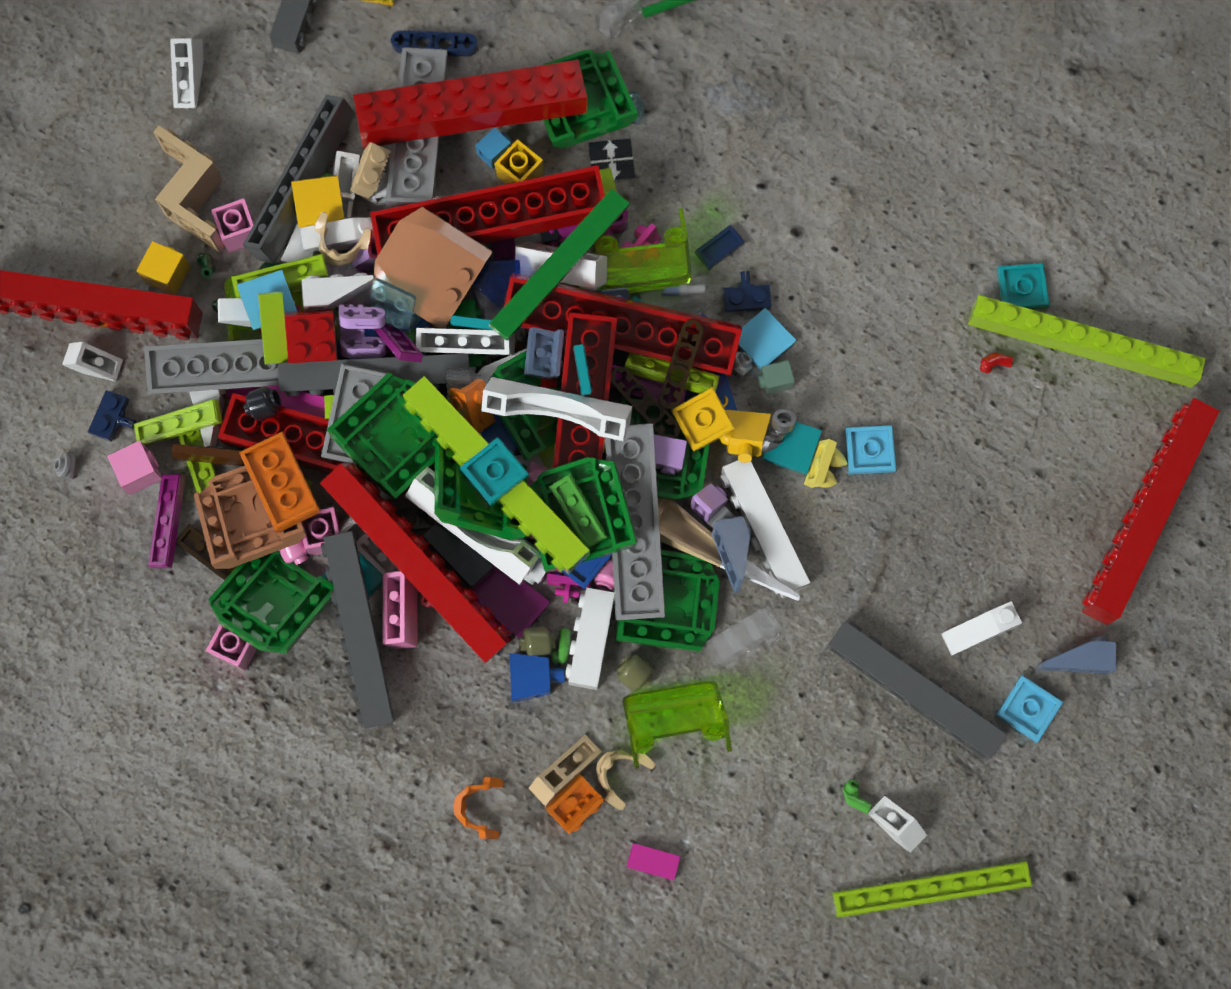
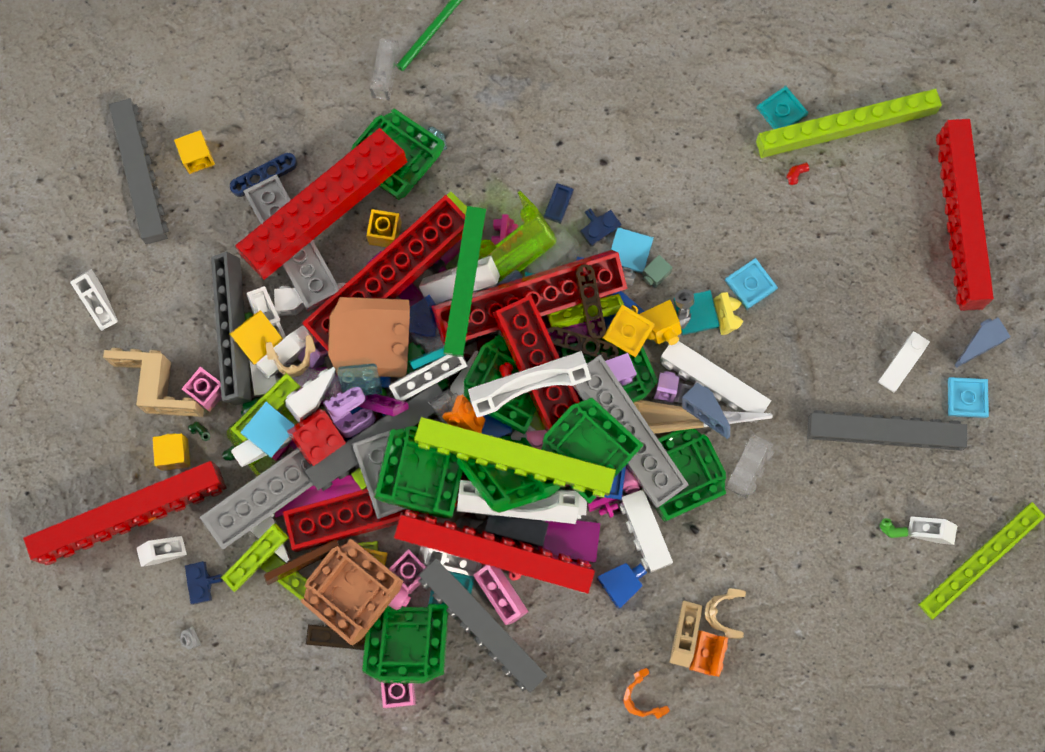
camera: 30 degrees left, 0 degrees up
bright pink head [107,441,162,495] -> none
magenta tile [148,474,186,568] -> none
orange tile [239,432,321,533] -> none
black head [244,387,282,421] -> none
lime tile [258,291,288,365] -> none
tan brick [350,143,391,199] -> none
teal tile [460,437,529,506] -> none
dark azure brick [475,128,511,169] -> none
olive head [518,625,555,657] -> none
sand blue bracket [524,327,566,380] -> none
bright green tile [549,474,608,549] -> none
bright green arm [551,628,571,665] -> none
teal tile [573,344,592,396] -> none
black sticker [588,138,635,180] -> none
olive head [616,655,652,691] -> none
clear neon green windscreen [622,681,732,768] -> none
dark pink tile [626,843,680,881] -> none
light grey piece [661,284,706,296] -> none

